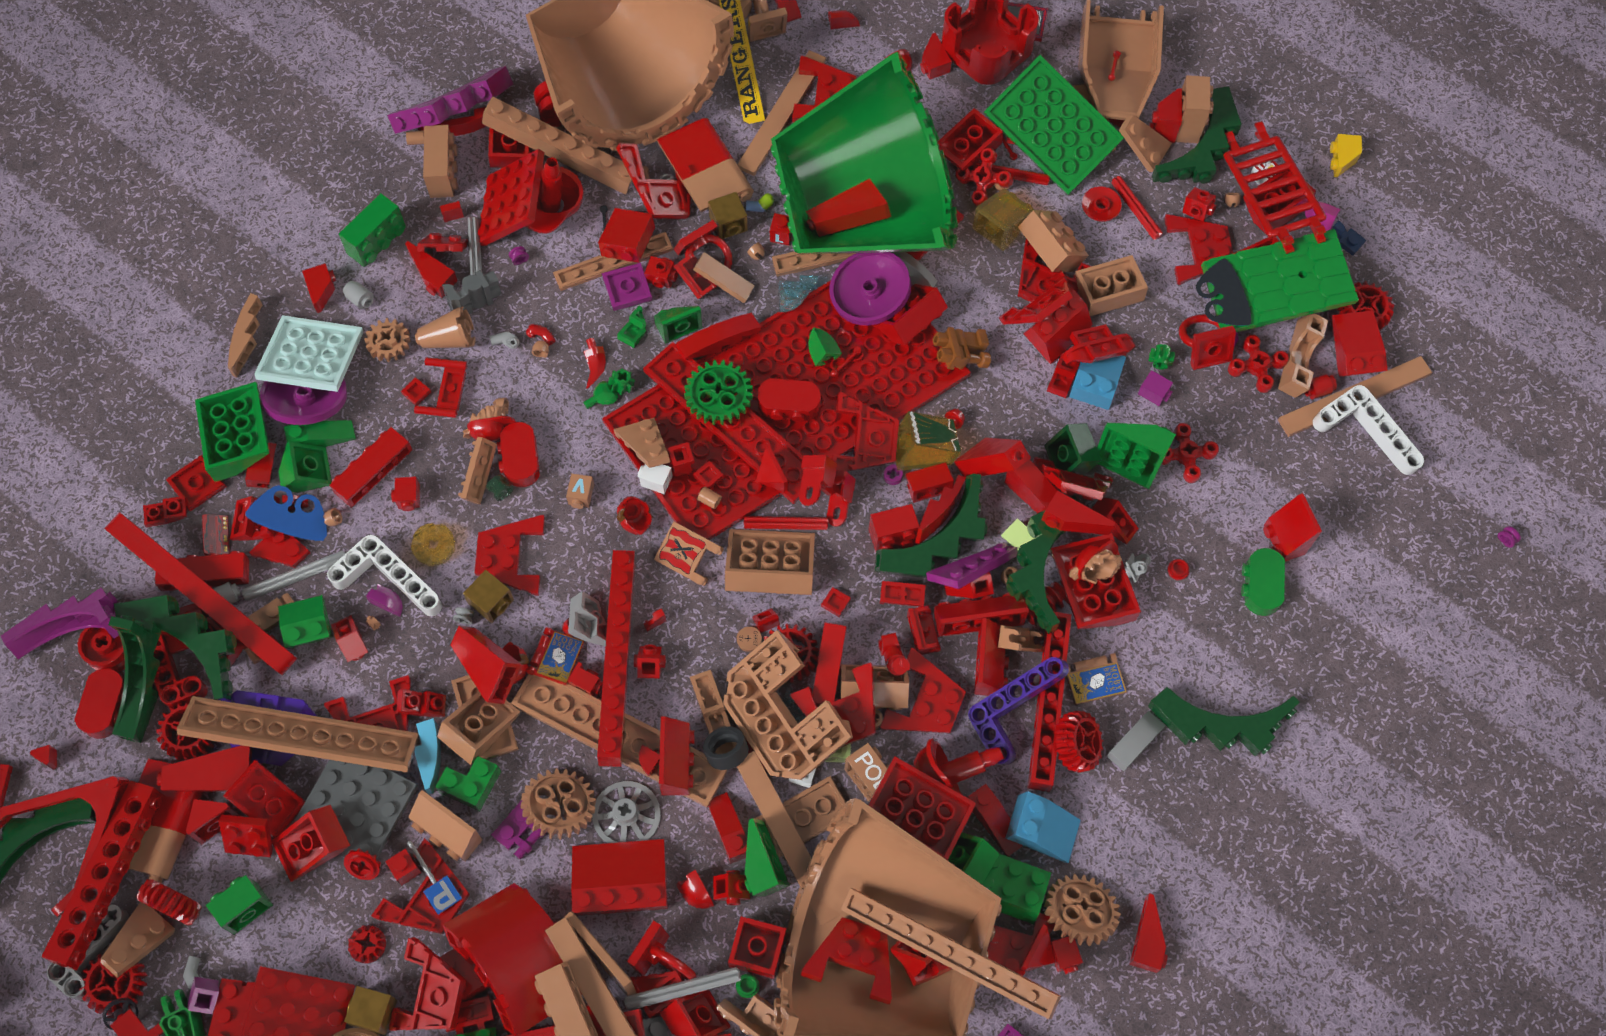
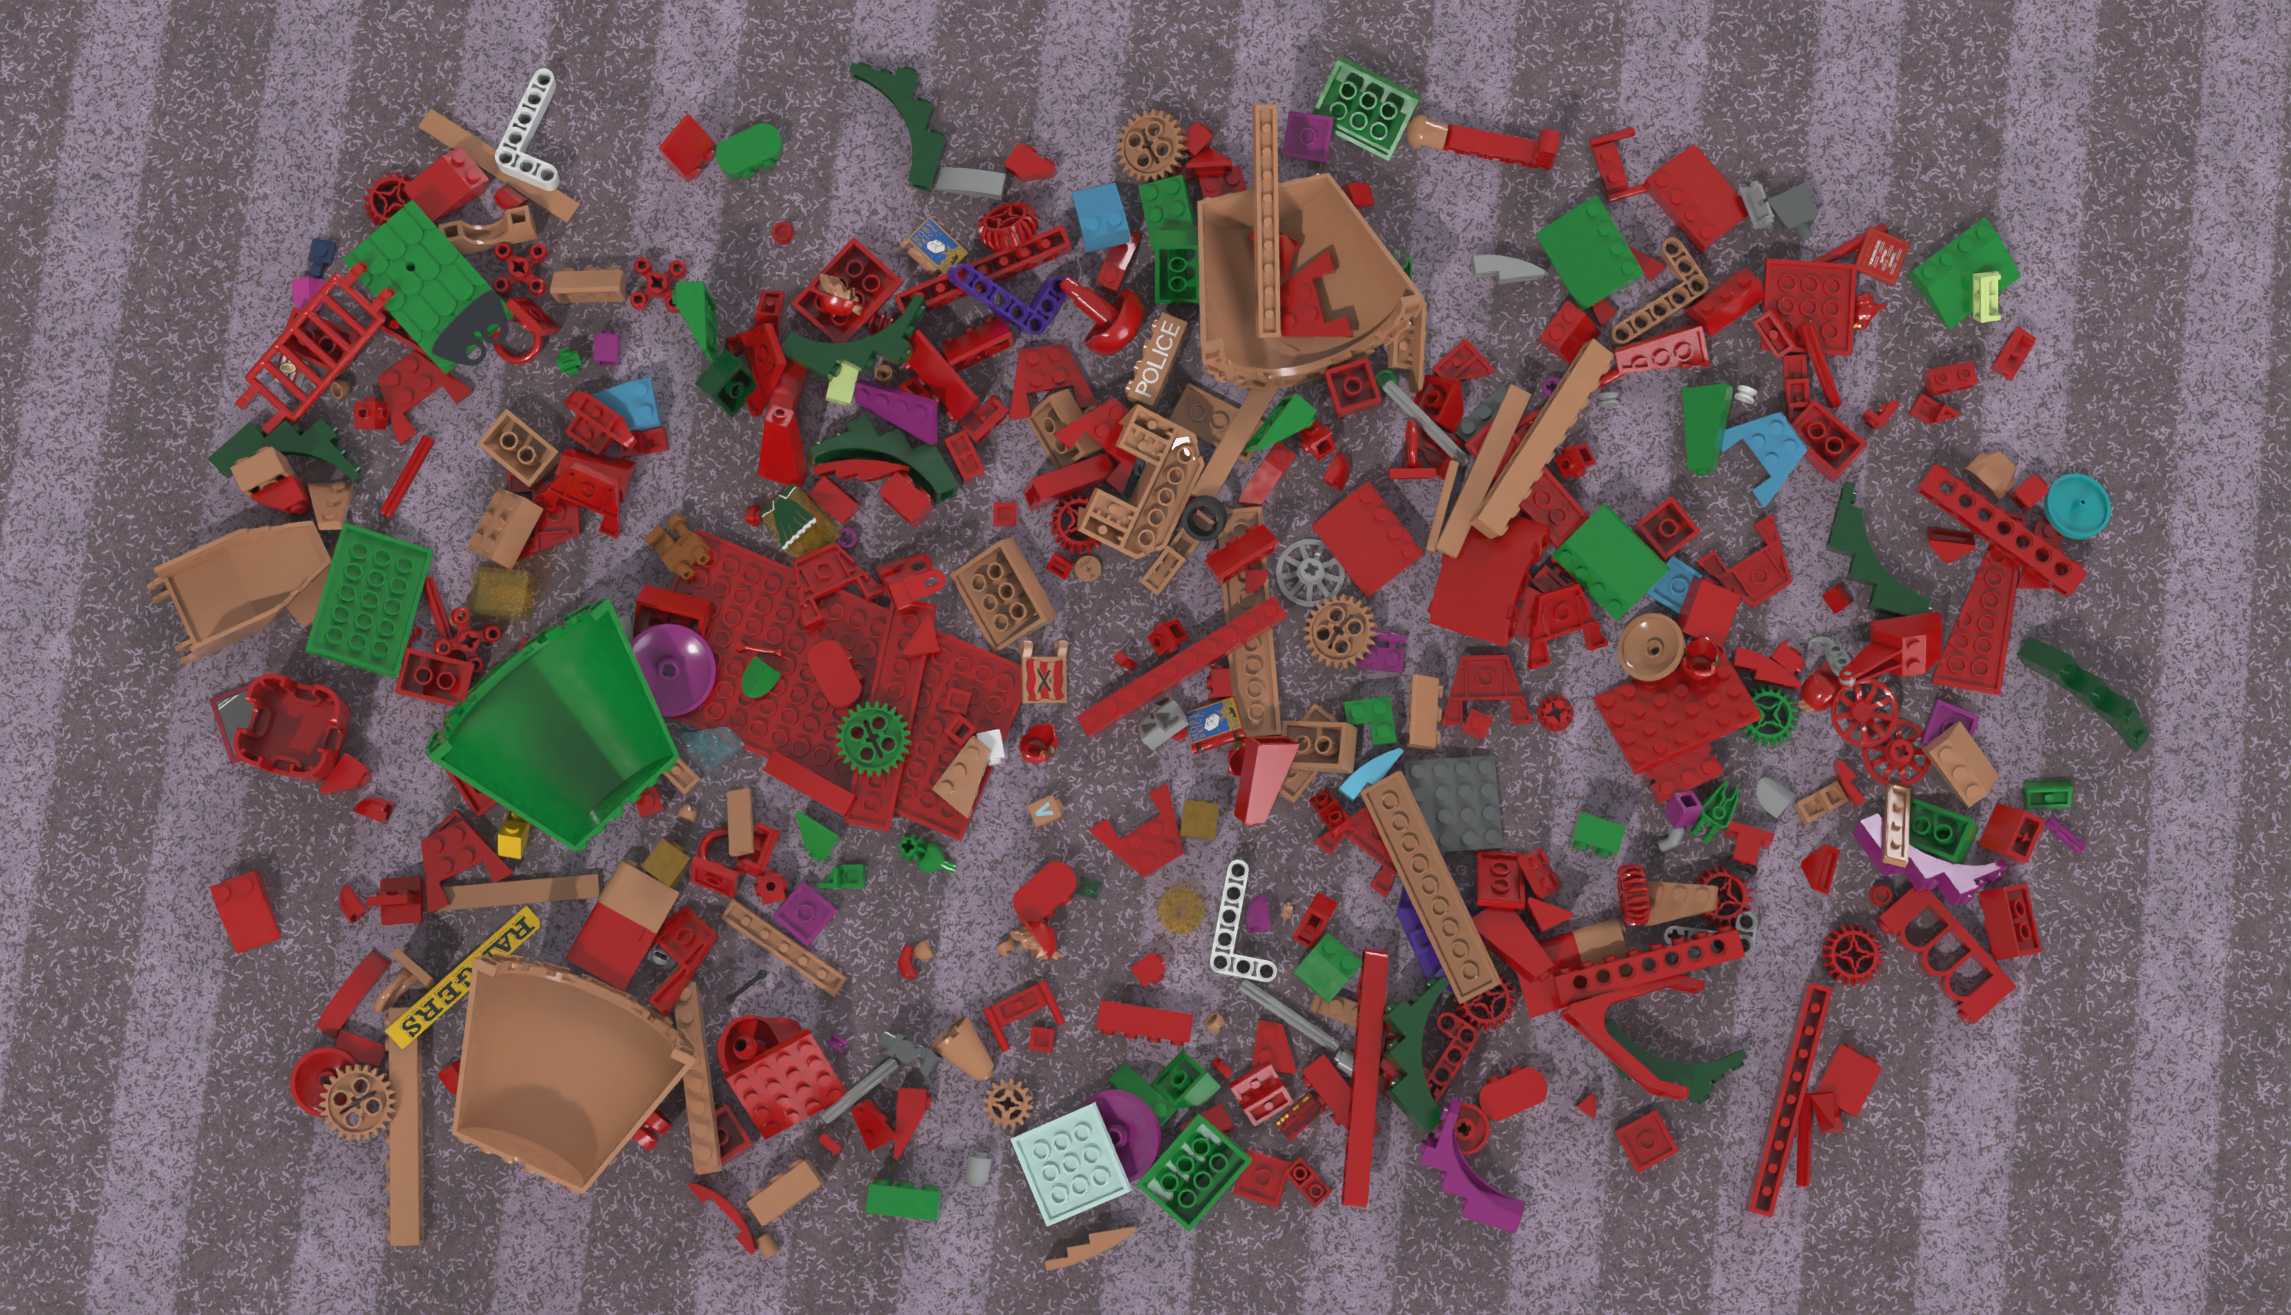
camera: 120 degrees left, 15 degrees up
dark green arch [108,615,162,743] -> none
blue piece [245,485,327,541] -> none
red slope [272,805,351,882] -> none
red slope [302,263,337,313] -> none
red gear [344,848,381,880] -> none
pearl gold head [344,986,398,1035] -> none
magenta arch [387,66,513,134] -> none
piece [407,841,462,915] -> none
light grey bush [453,607,475,625] -> none
nougat plate [458,437,497,505] -> none
light grey arm [489,332,520,349] -> none
red bar [583,338,606,389] -> none
red brick [598,208,655,263] -> none
nougat hinge [697,487,722,509] -> none
red axle [744,516,828,530] -> none
arm [746,193,774,212] -> none
red slope [806,178,891,237] -> none
red slope [867,756,976,860] -> none
red piece [878,633,910,676] -> none
nougat hinge [998,625,1044,653] -> none
red slope [1041,490,1116,535] -> none
red dish [1082,186,1122,222] -> none
red hinge [1108,50,1121,81] -> none
light grey hinge [1124,553,1151,582] -> none
red slope [1129,893,1168,973] -> none
yellow slope [1330,134,1362,177] -> none
none -> red bracket [367,876,424,925]
none -> nougat slope [550,267,626,303]
none -> red slope [1004,142,1057,182]

